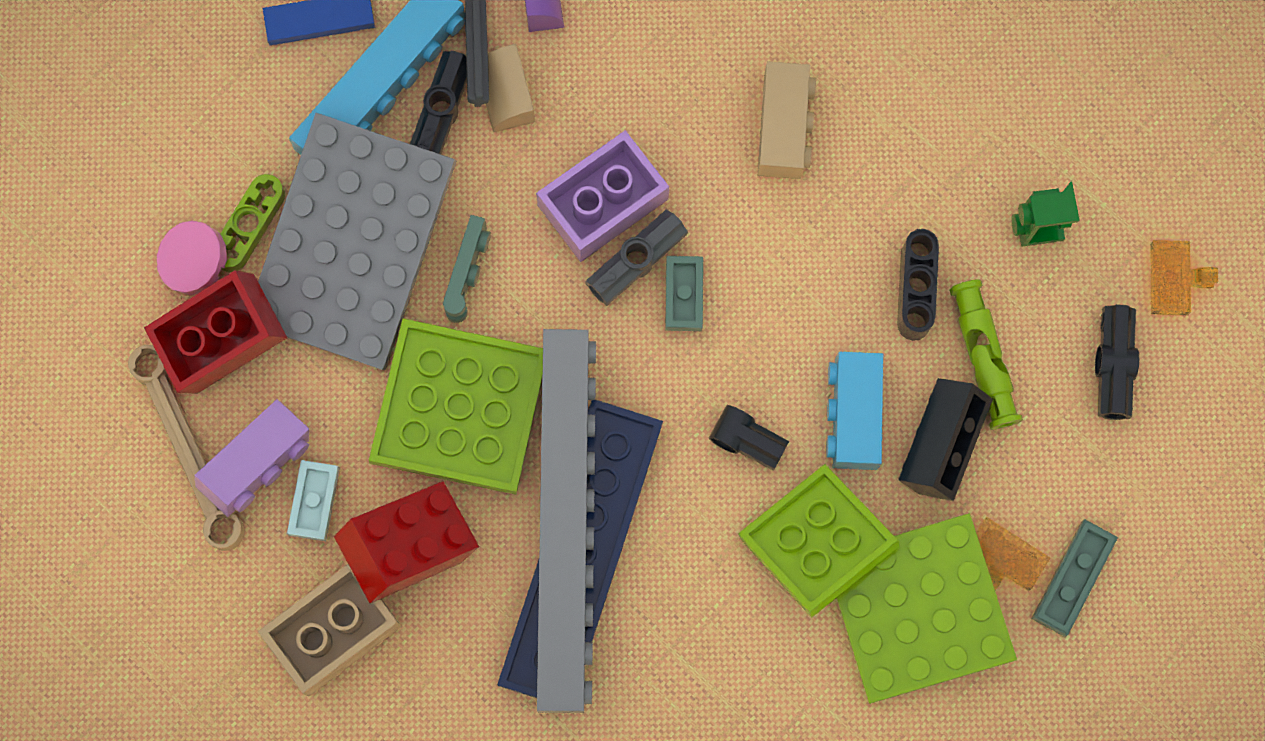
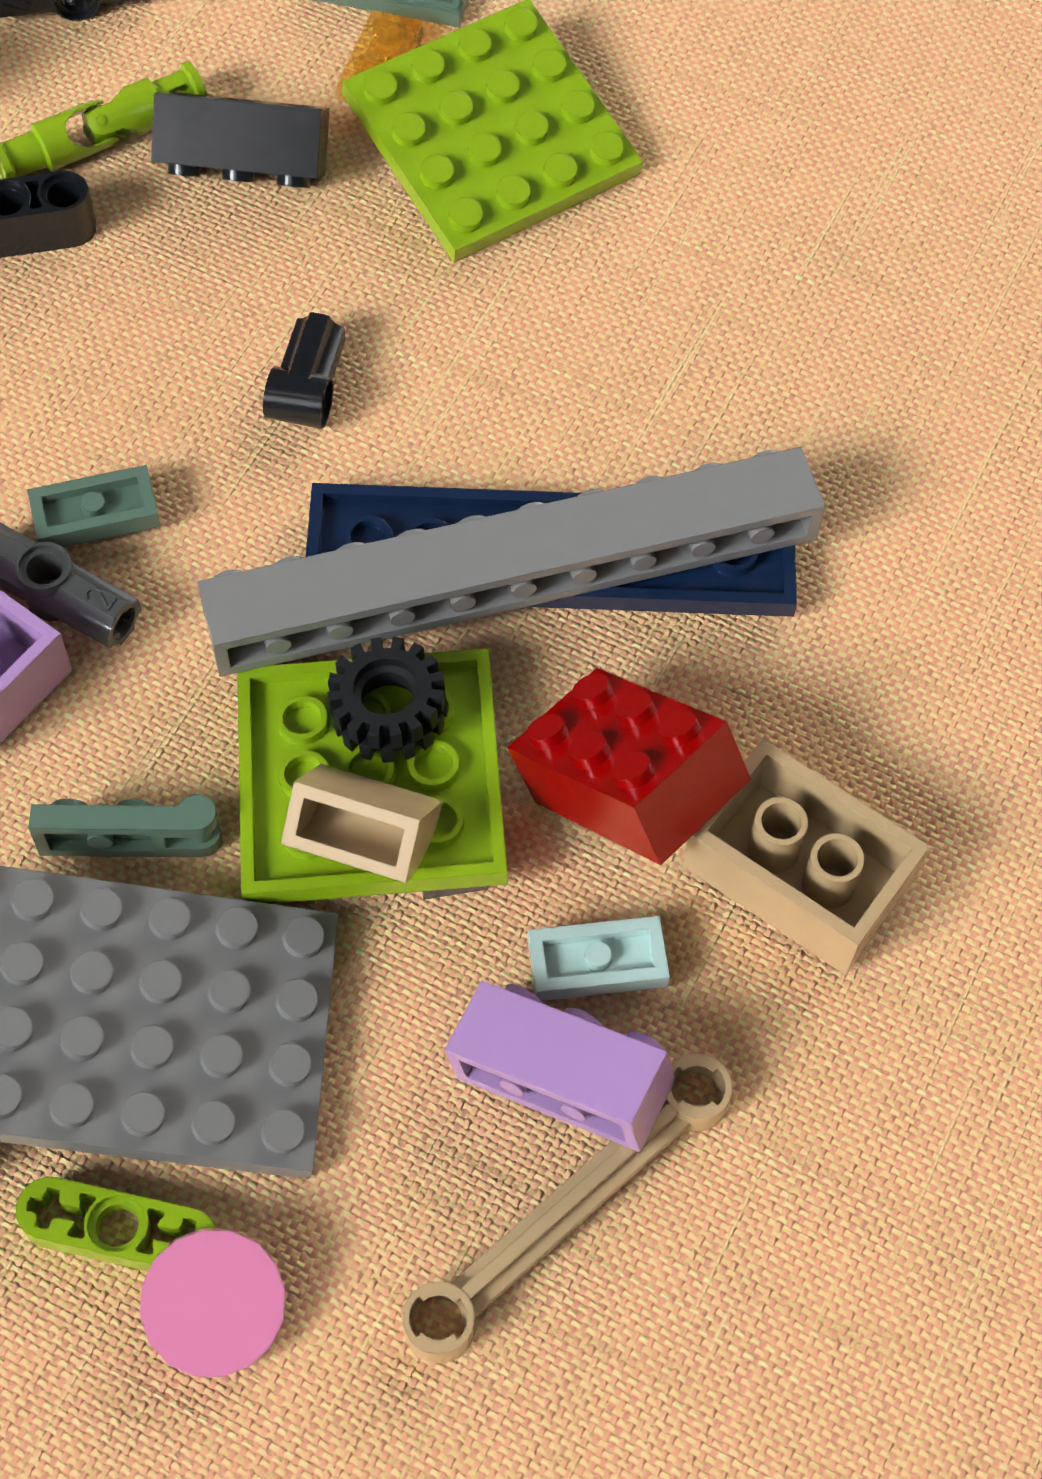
camera: 105 degrees left, 15 degrees down
red brick [144,270,287,394] -> none
lime plate [738,464,899,618] -> none
medium azure brick [826,352,883,470] -> none
none -> tan brick [281,764,443,883]
none -> black tyre [327,637,447,763]

